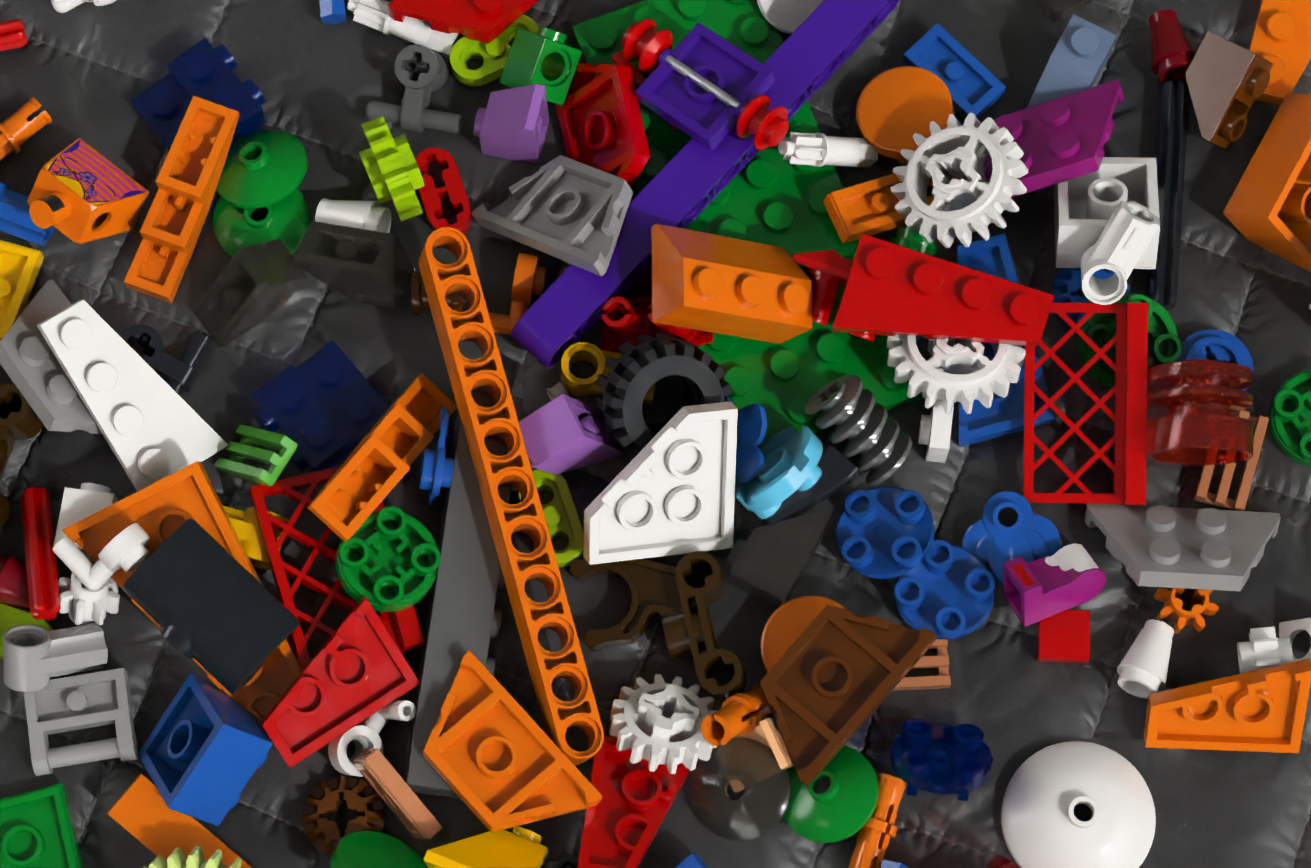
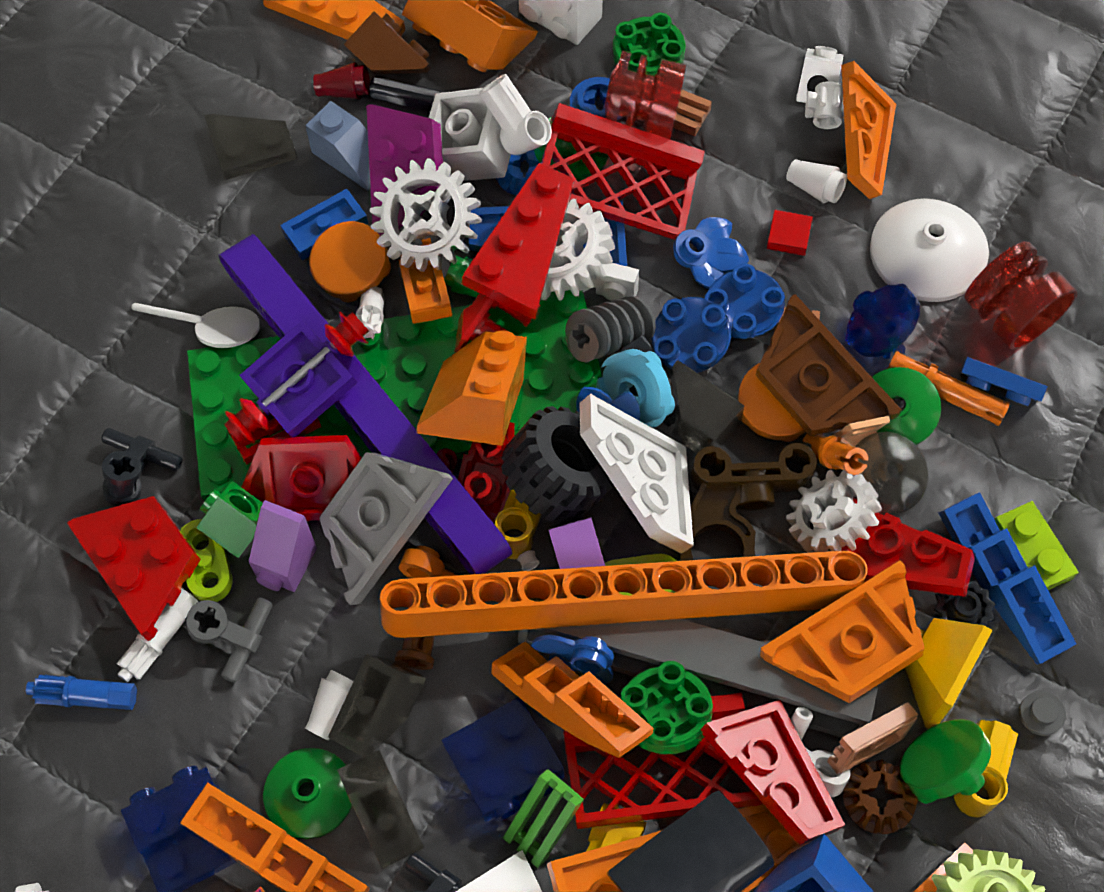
camera: 80 degrees left, 10 degrees down
green dish [216,130,308,209] -> none
lime gear [359,116,425,222] -> none
red beam [415,147,472,235] -> none
magenta leg [1003,543,1106,627] -> none
light grey wing [1085,504,1280,591] -> none
orange gear [1154,588,1219,634] -> none

